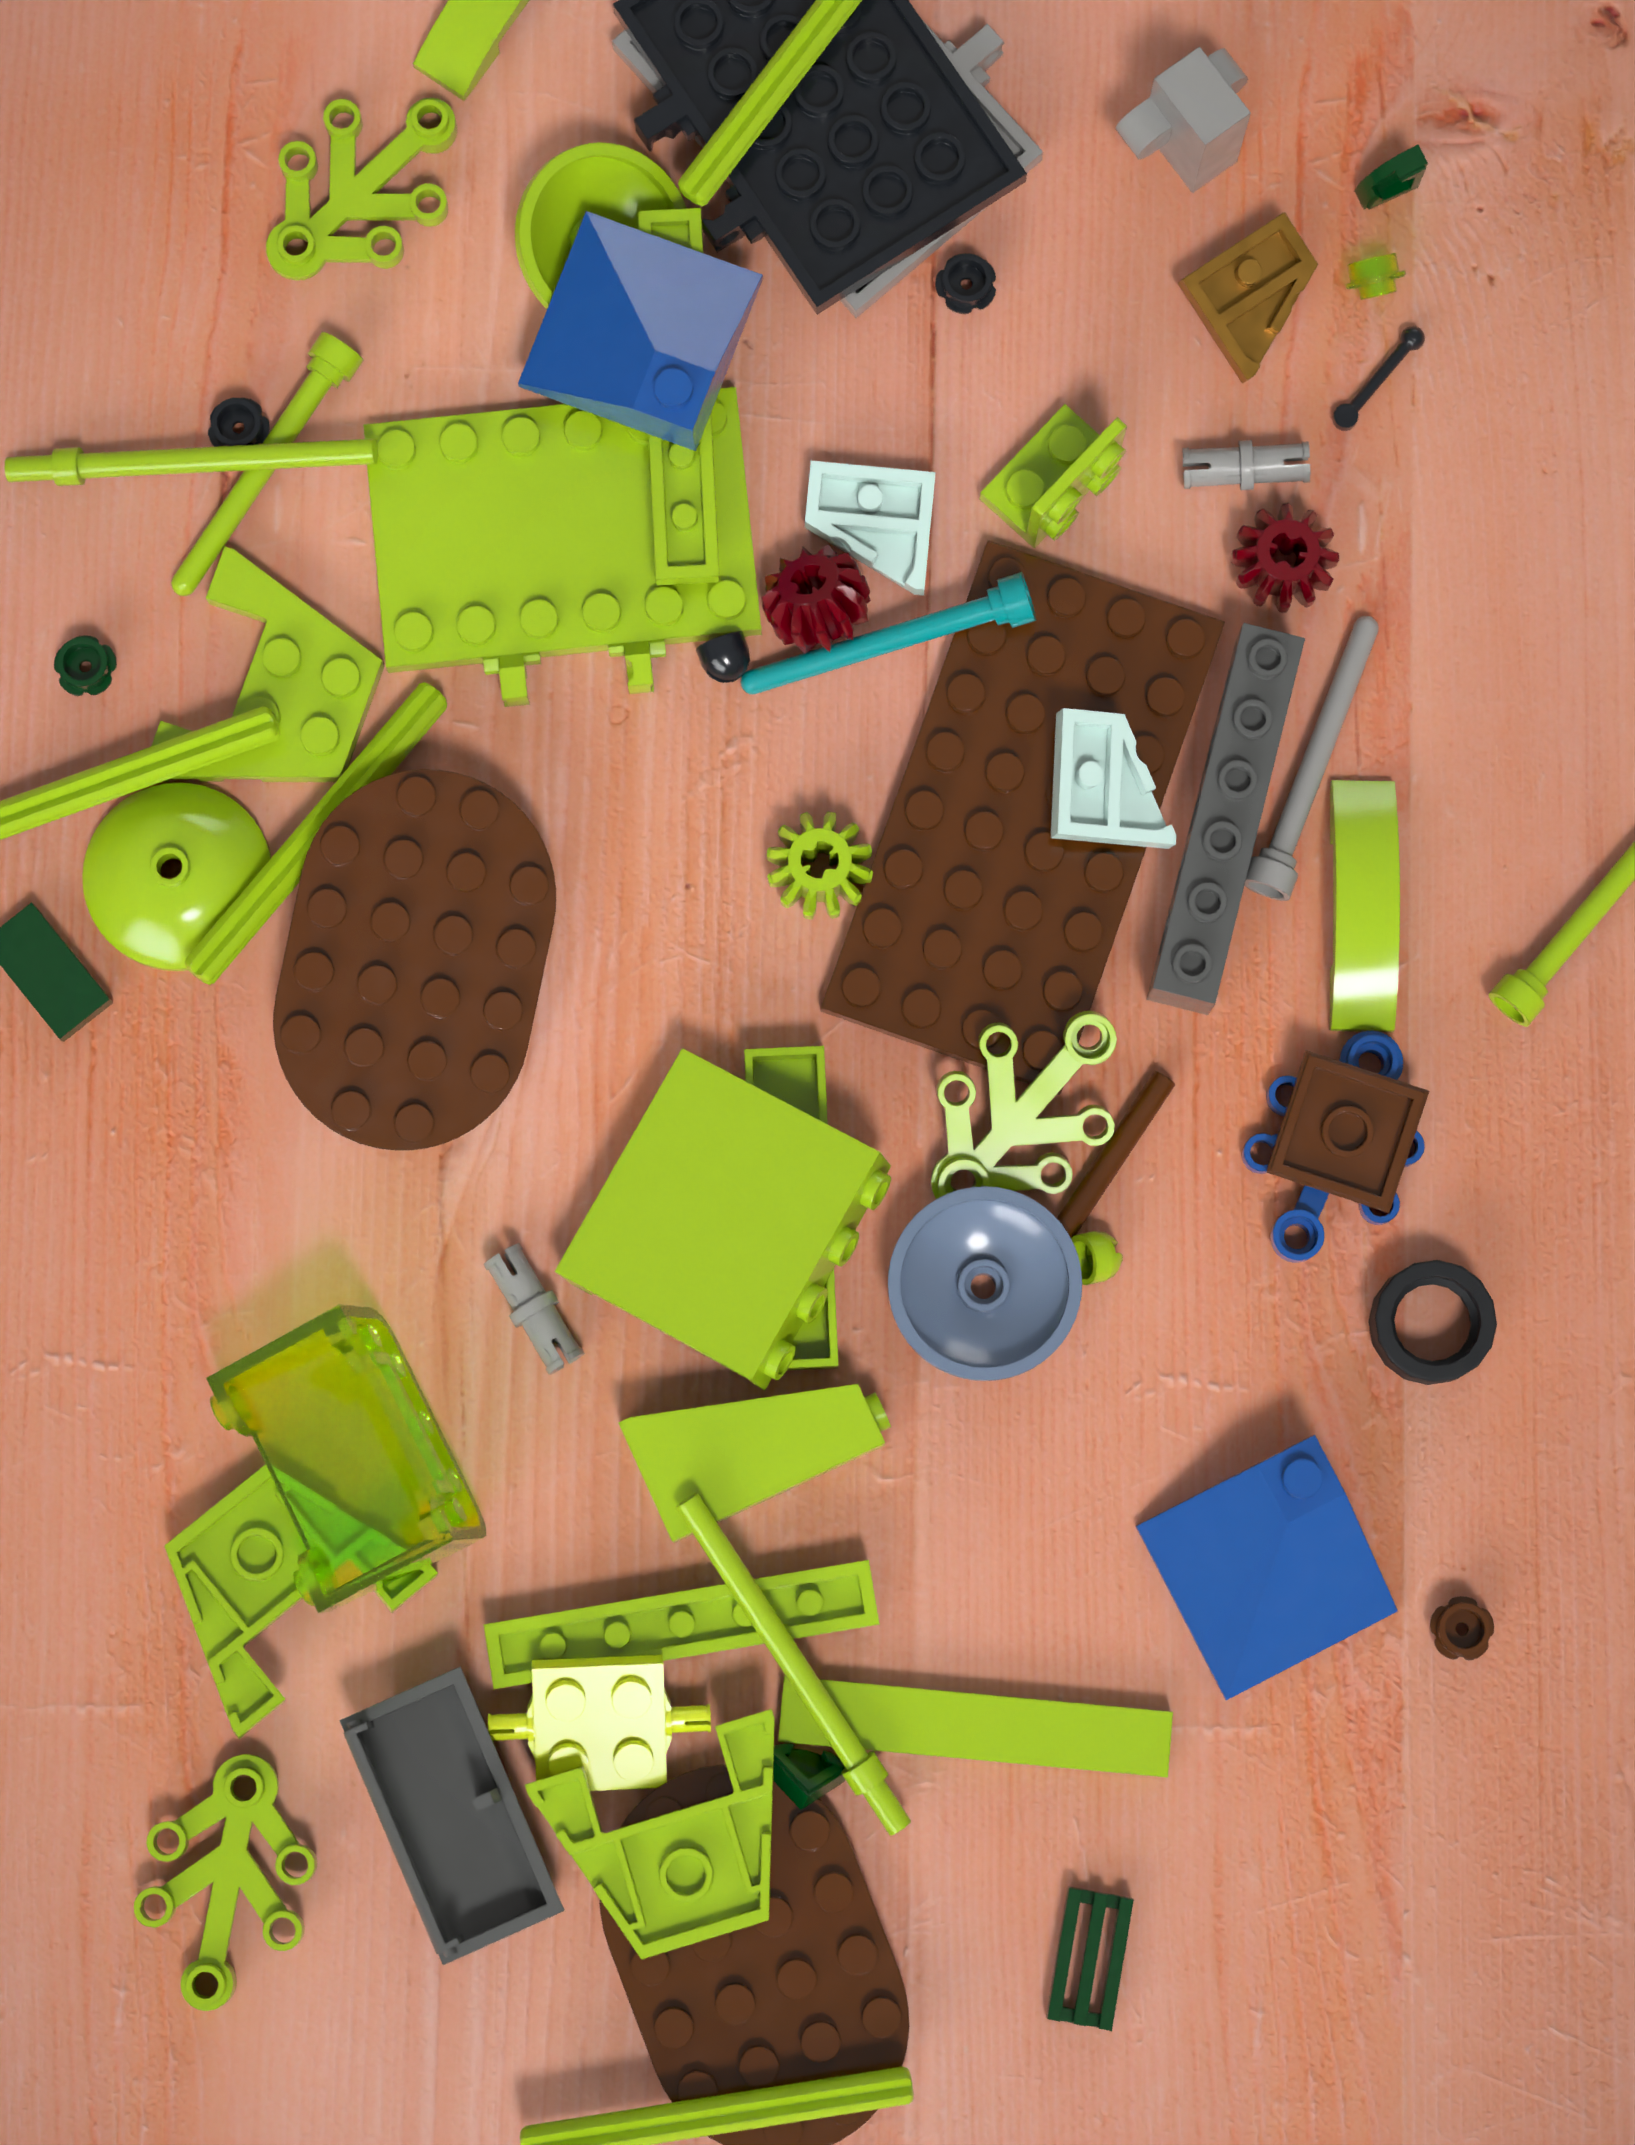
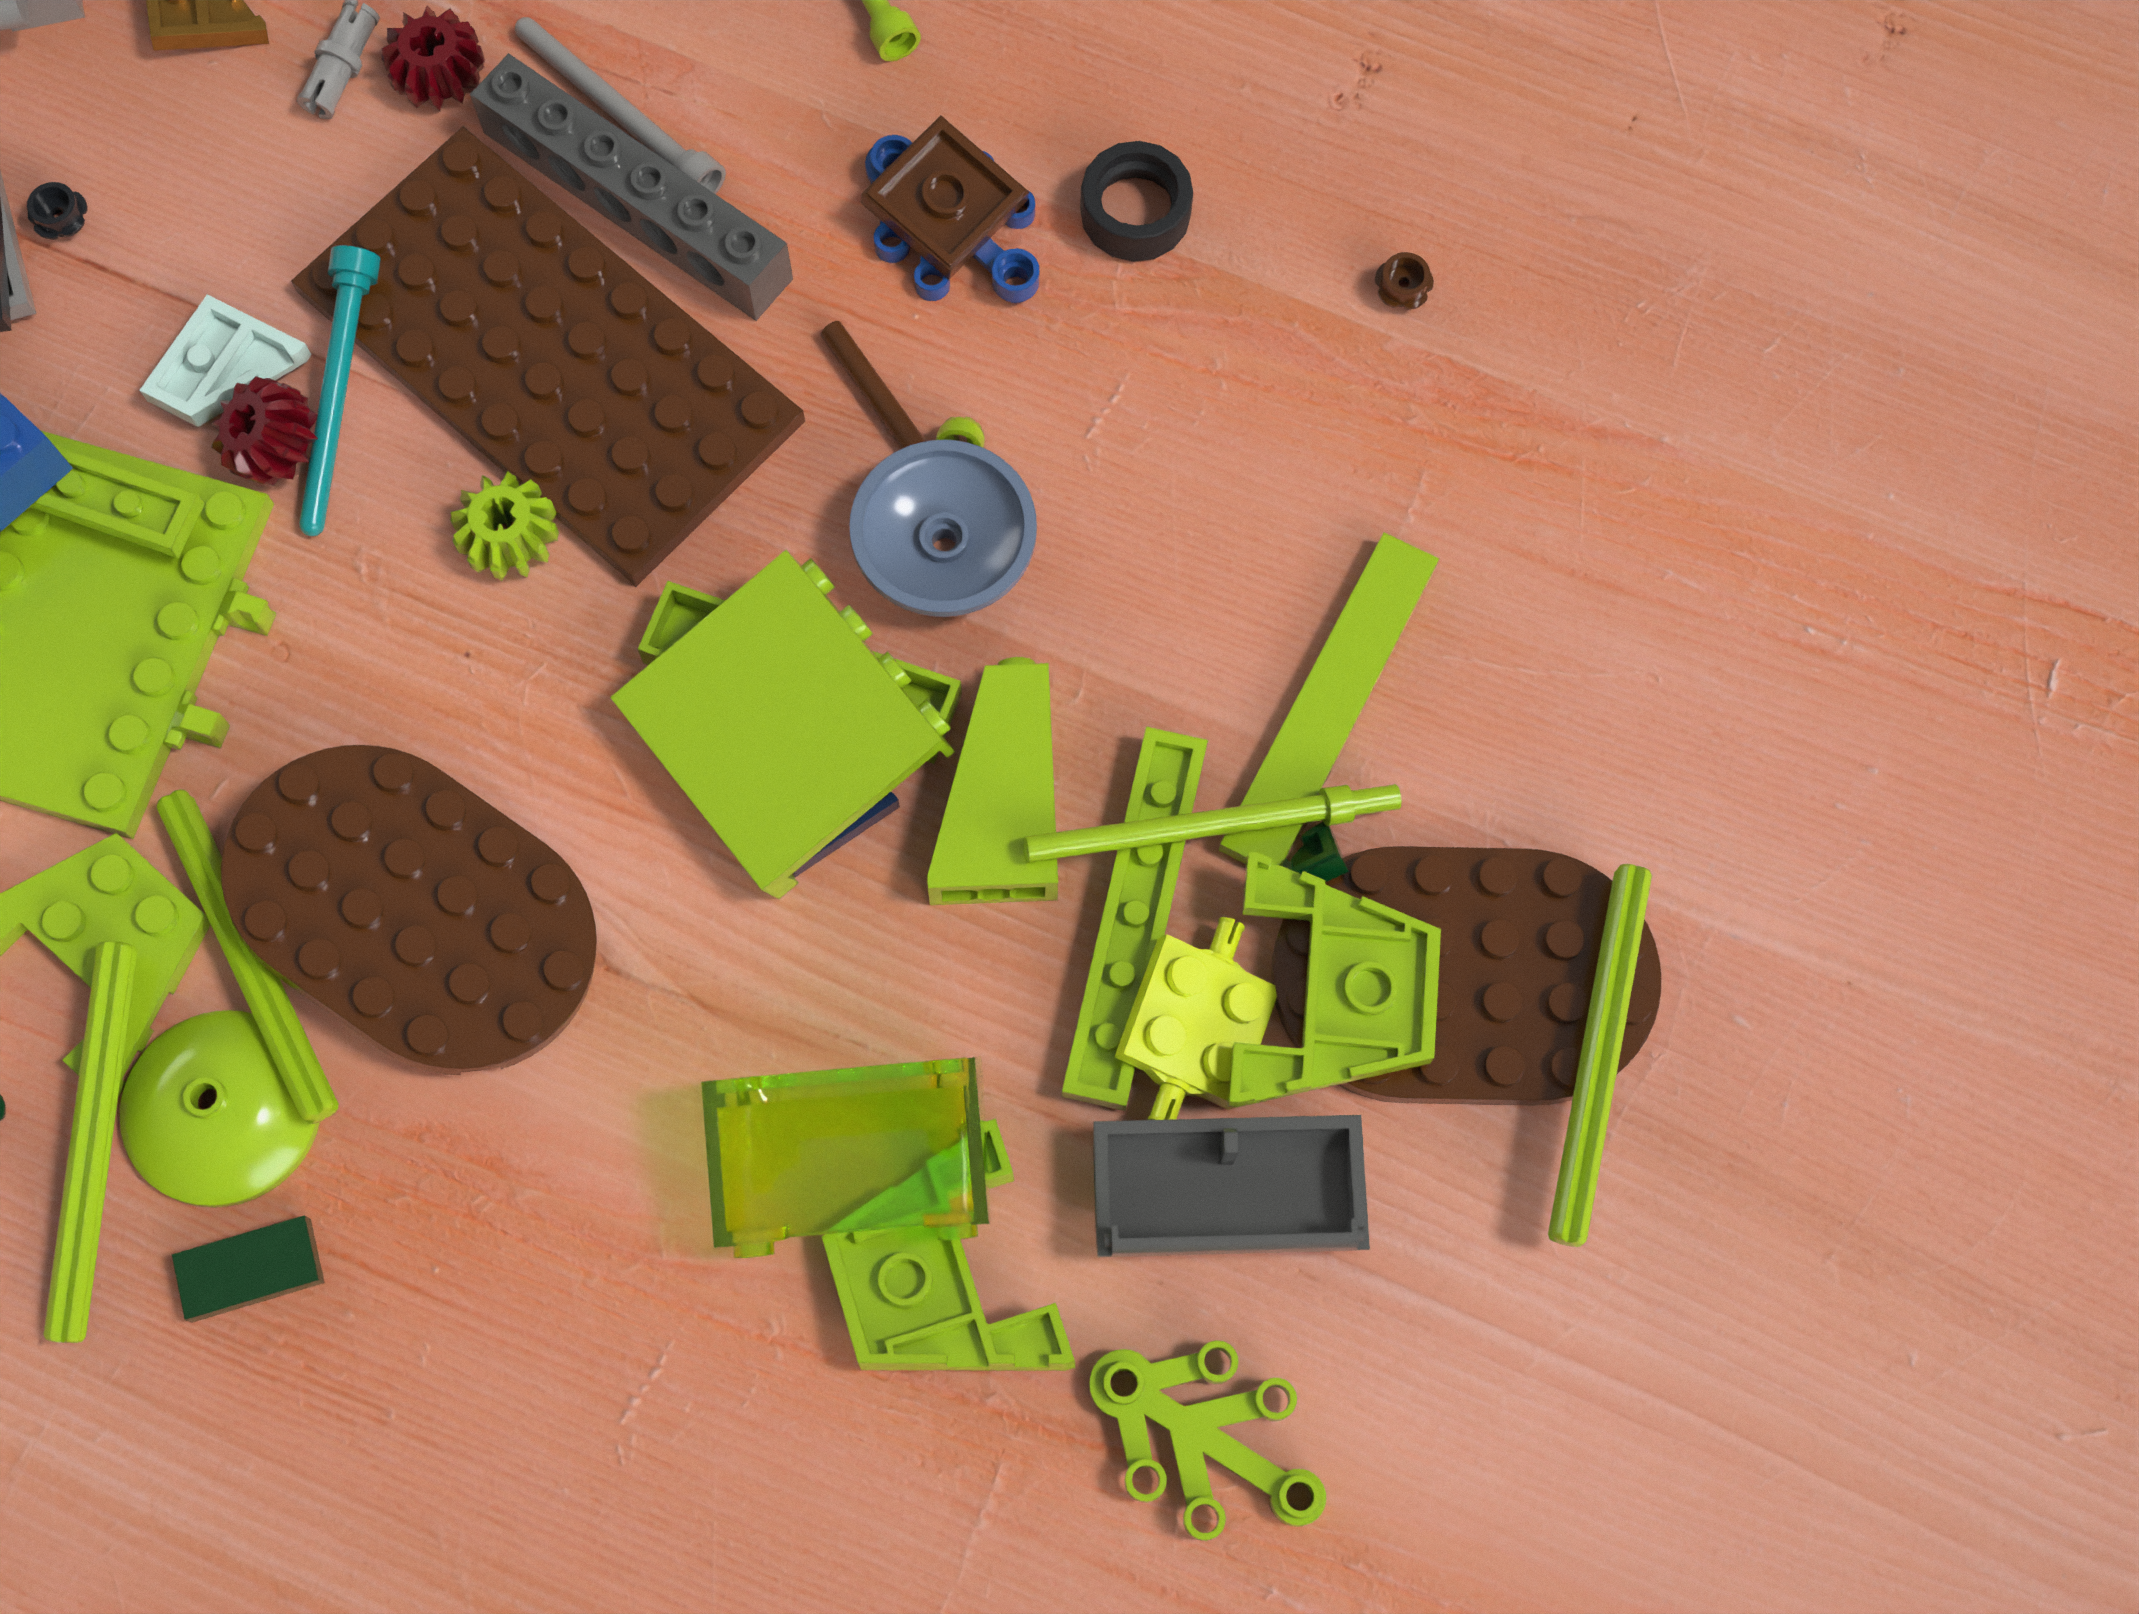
camera: 70 degrees left, 10 degrees down
light grey pin [484,1244,585,1375] -> none
black hinge [696,631,750,683] -> none
plant [931,1011,1117,1199] -> none
lime bracket [979,404,1127,549] -> none
dark green tile [1046,1886,1134,2031] -> none
light aqua wing [1051,708,1176,849] -> none
blue slope [1135,1435,1398,1700] -> none
lime slope [1330,780,1400,1032] -> none

